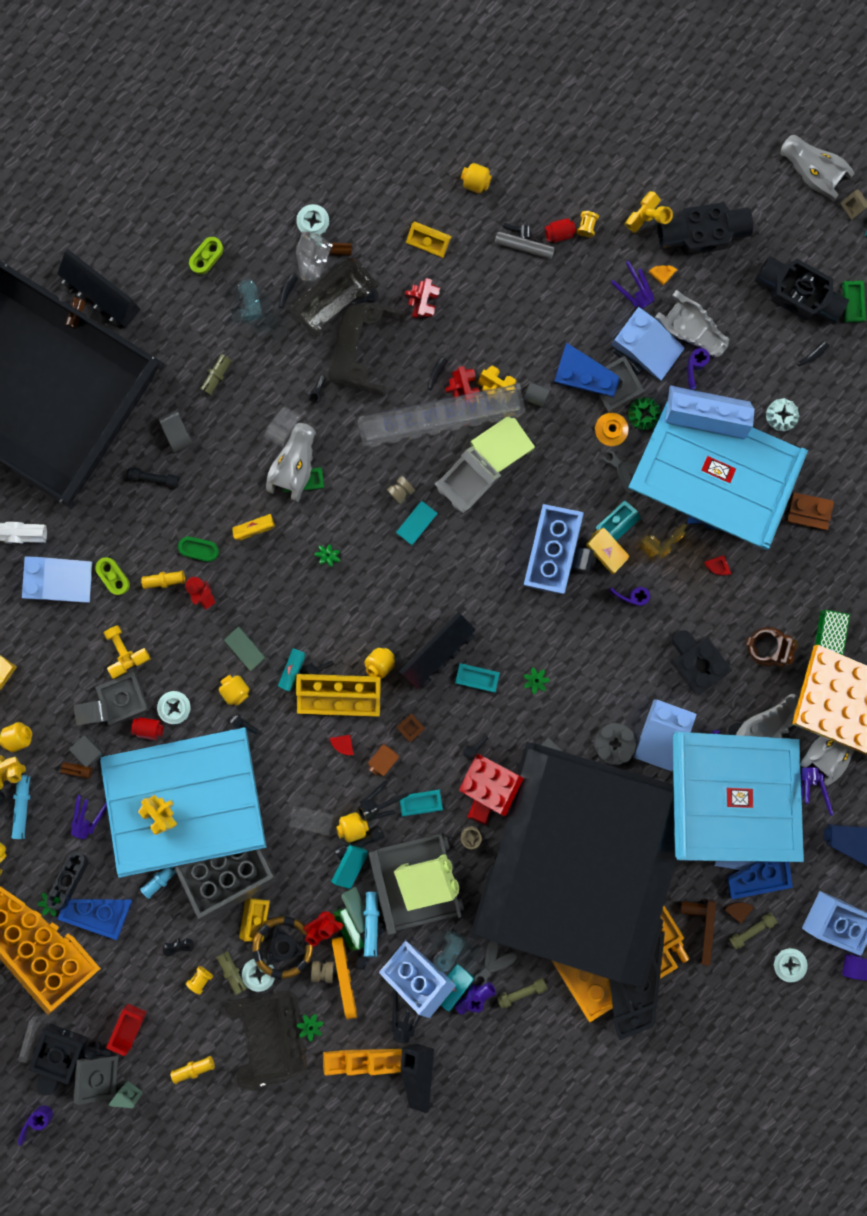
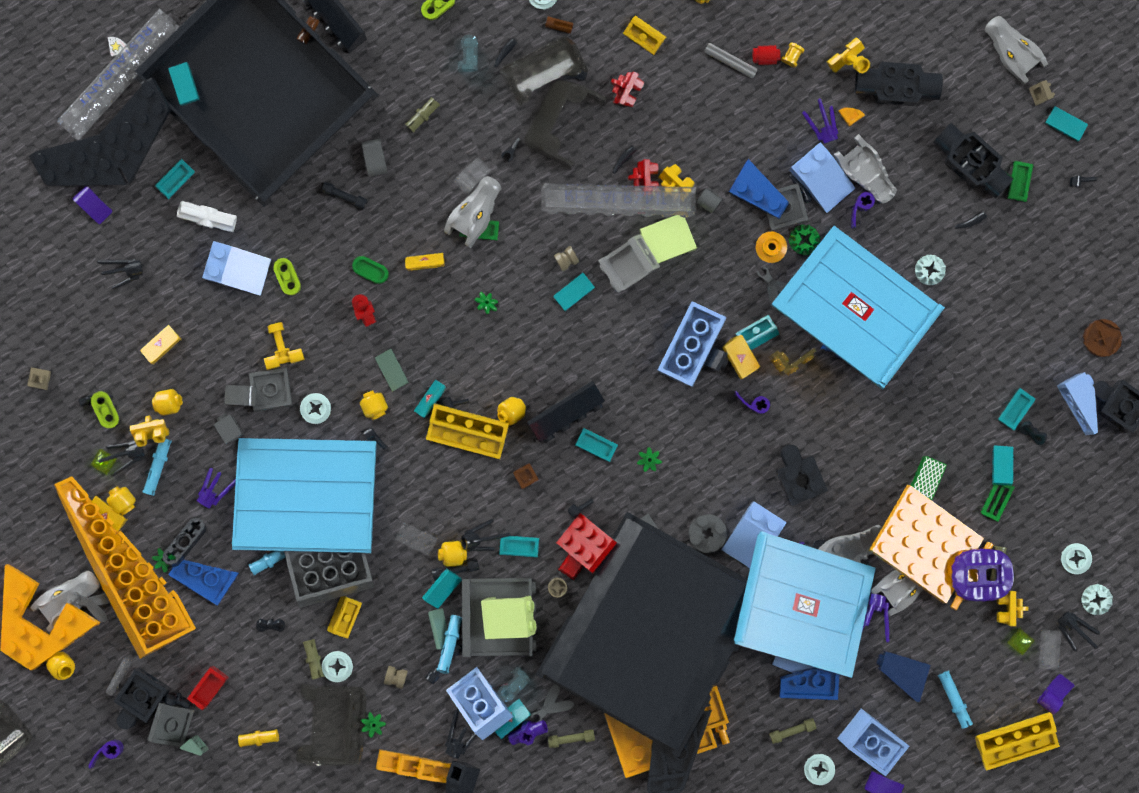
camera: 10 degrees right, 0 degrees up
reddish brown piece [60,762,93,779] -> none
red brick [131,717,164,741] -> none
yellow hips [138,795,178,835] -> none
yellow pin [141,570,185,589] -> none
yellow bush [186,966,213,995] -> none
black piece [252,916,313,979] -> none
clear slope [296,232,332,282] -> none
red hips [303,911,343,947] -> none
red tile [330,734,354,755] -> none
light orange beam [332,937,357,1020] -> none
green tile [333,908,364,950] -> none
dark orange brick [368,743,400,776] -> none
black hand [503,223,531,239] -> none
light blue slope [665,386,755,439] -> none
reddish brown piece [681,899,716,966] -> none
red tile [704,555,731,576] -> none
reddish brown tile [724,902,754,923] -> none
reddish brown piece [746,627,798,667] -> none
dark orange plate [786,492,834,531] -> none

